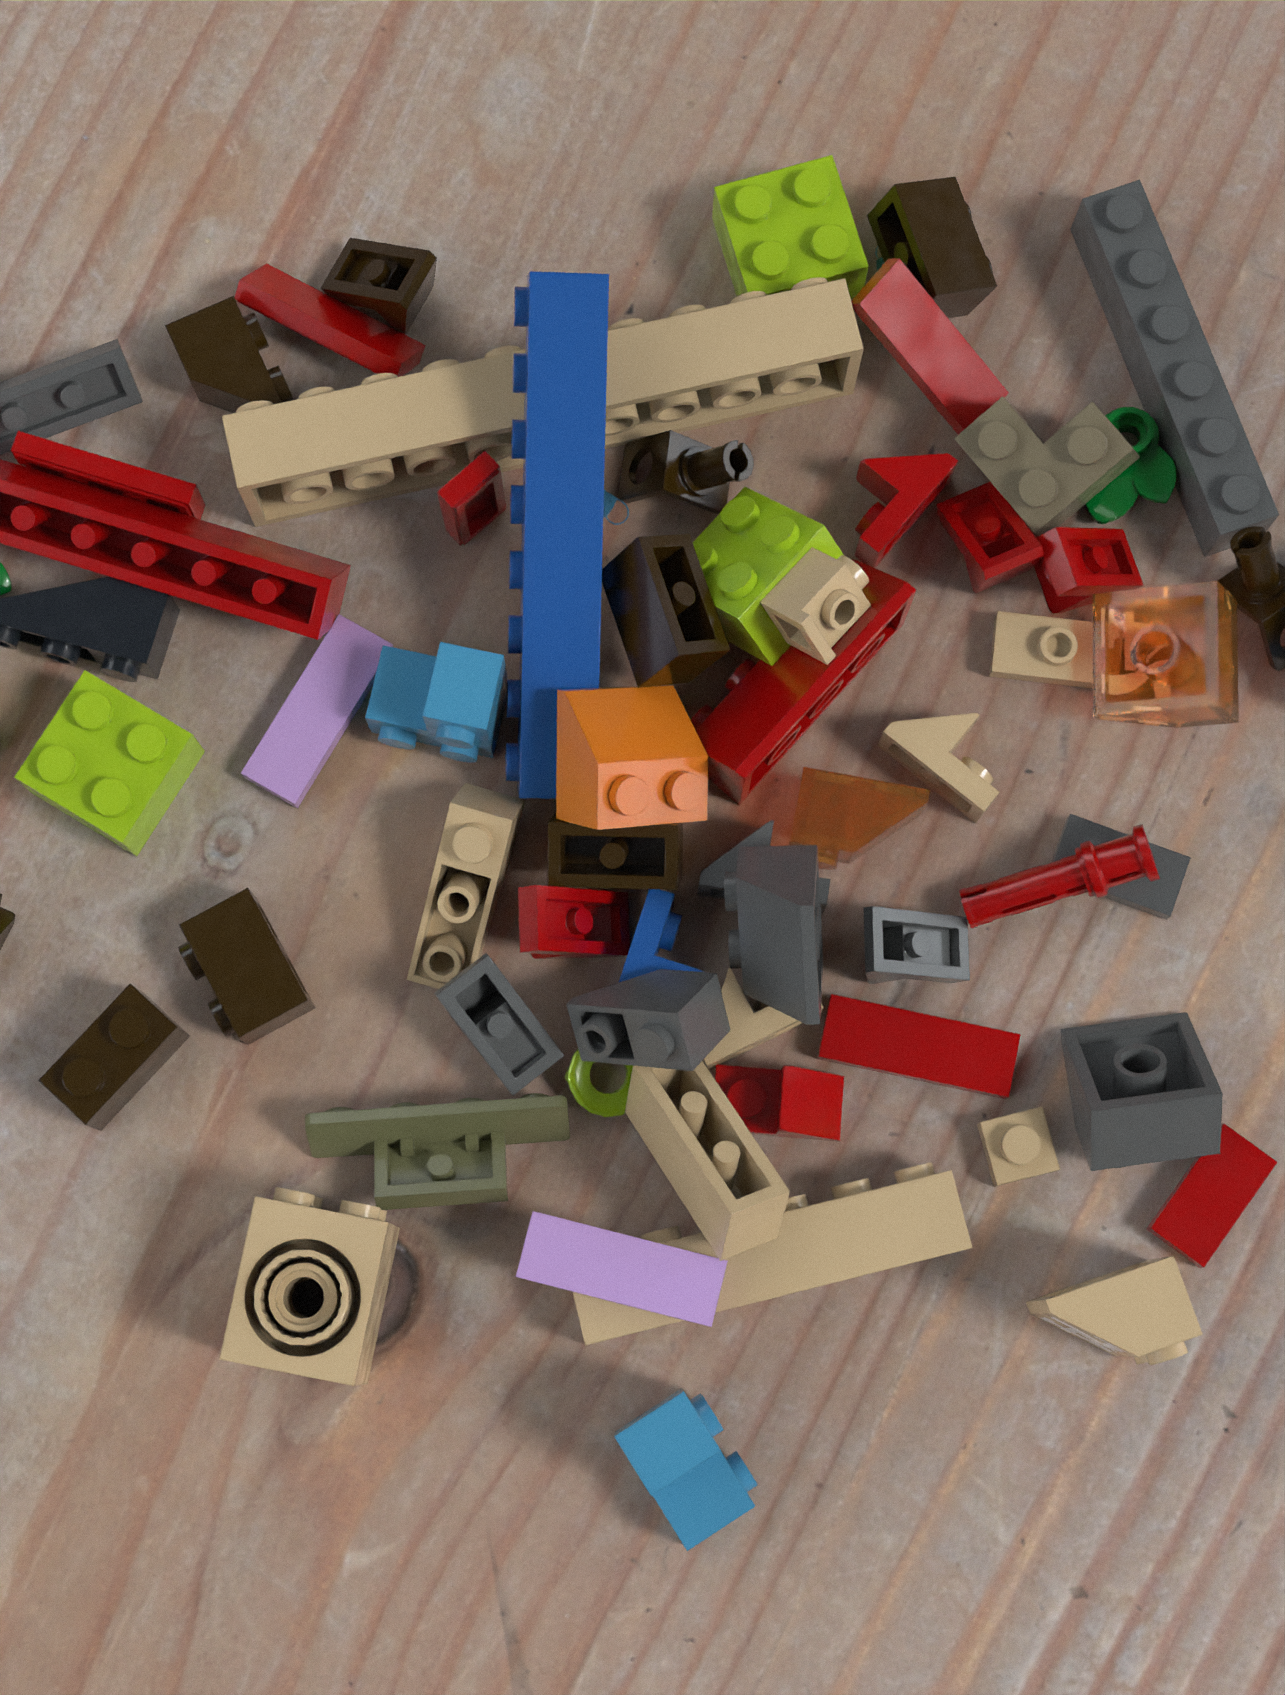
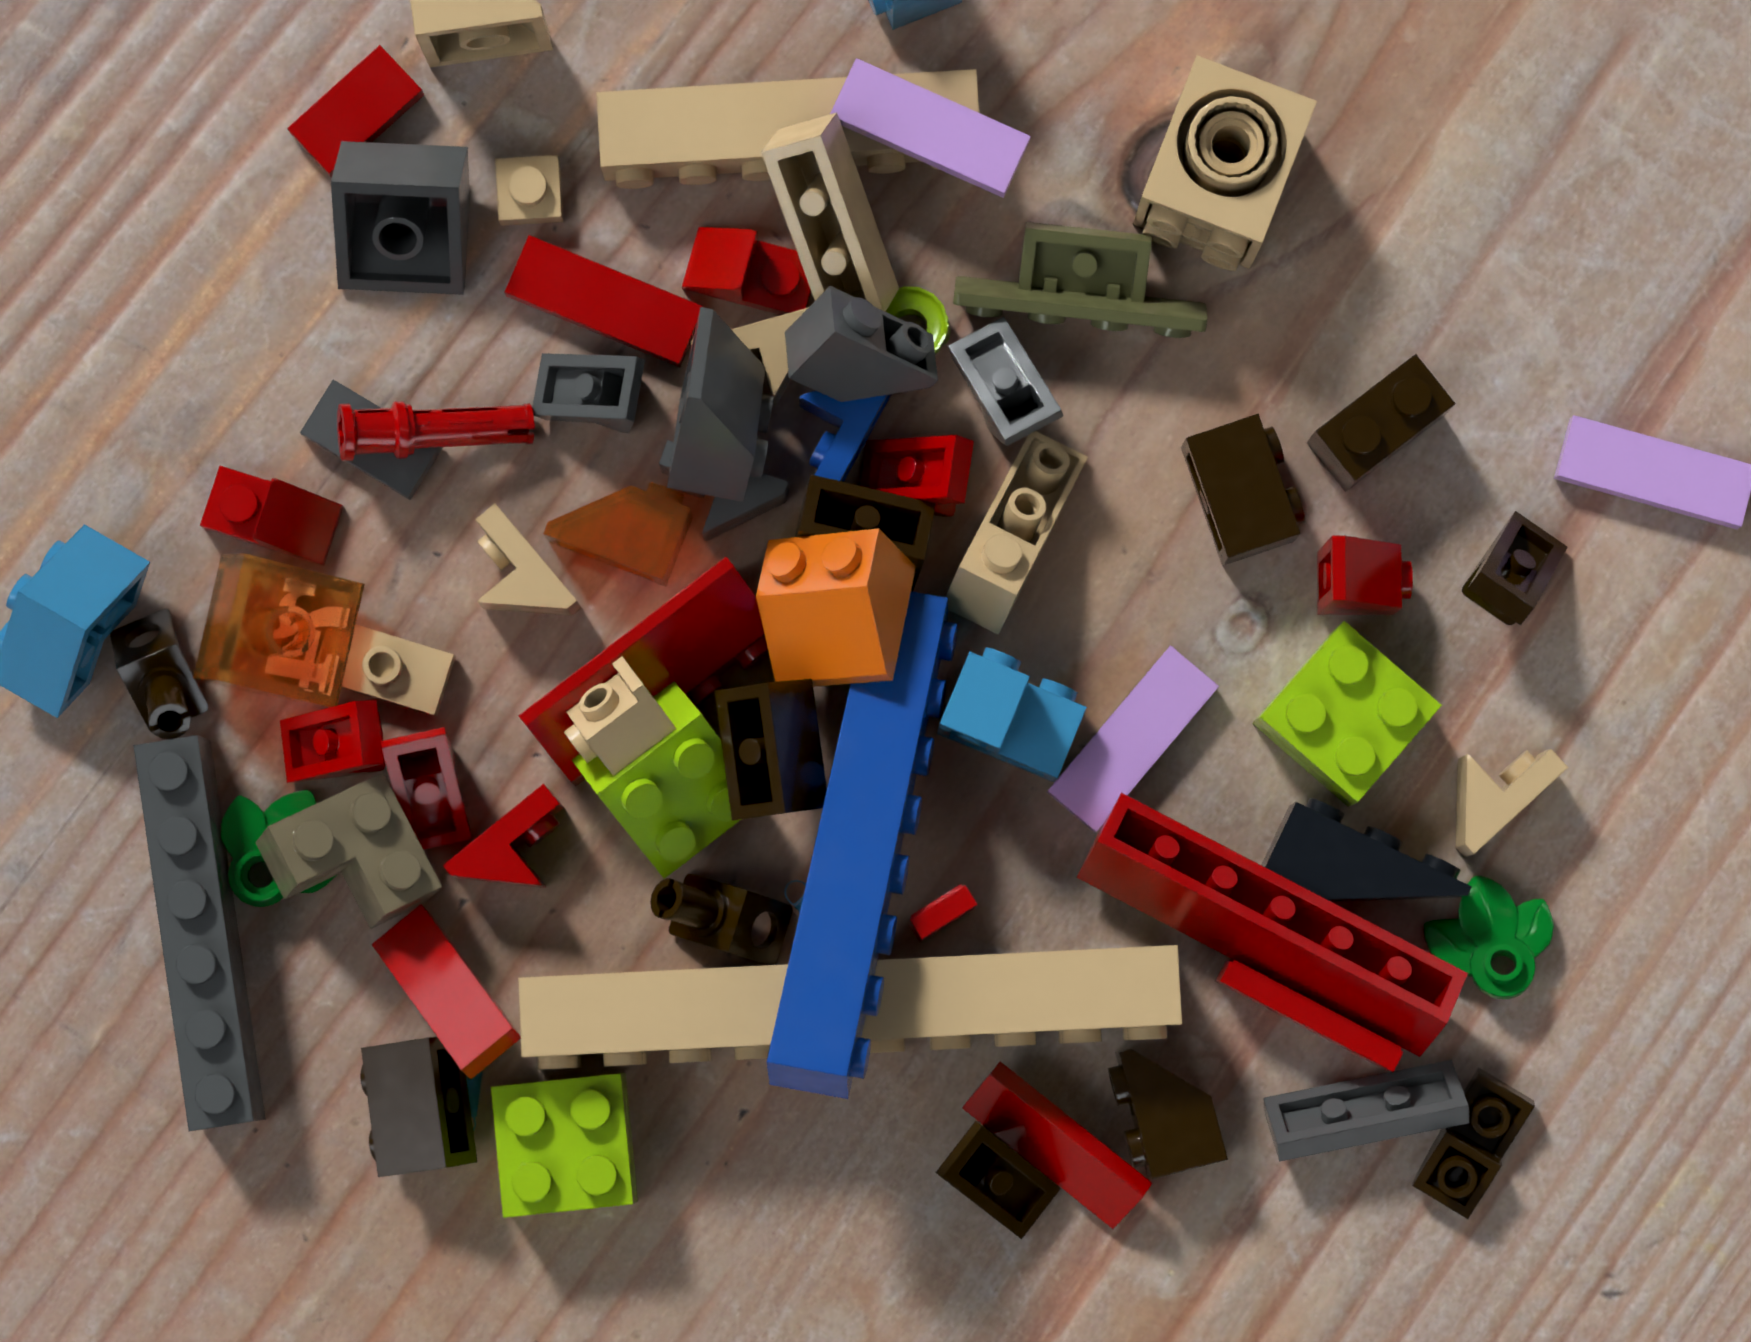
camera: 170 degrees left, 5 degrees up
none -> red slope [200,466,344,566]
none -> red slope [1317,536,1413,615]

